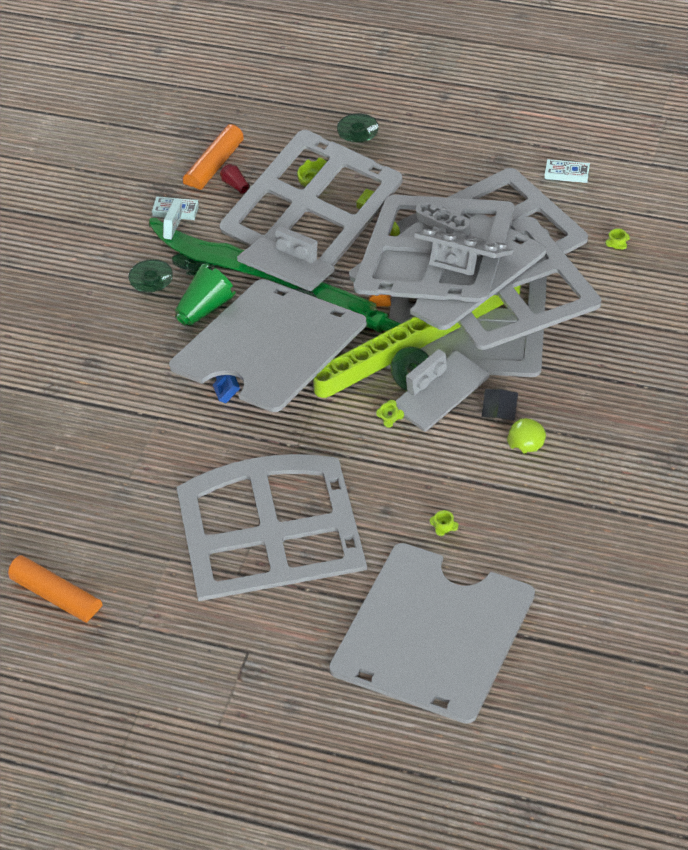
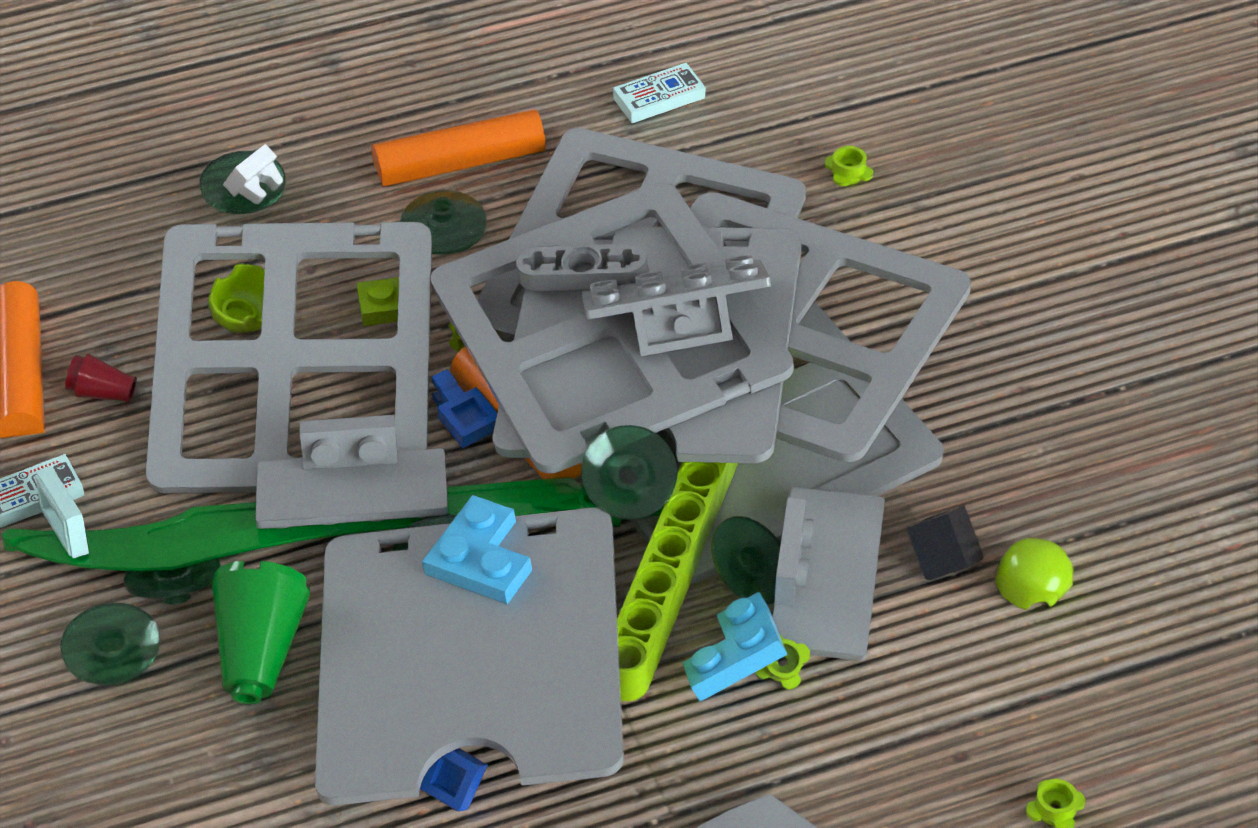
camera: 40 degrees left, 0 degrees up
none -> white tile [223,144,283,204]
none -> orange brick [371,109,546,187]
none -> clear green dish [400,190,486,255]
none -> medium azure plate [422,495,532,604]
none -> blue plate [432,369,497,448]
none -> clear green dish [581,425,677,520]
none -> medium azure plate [682,592,787,702]

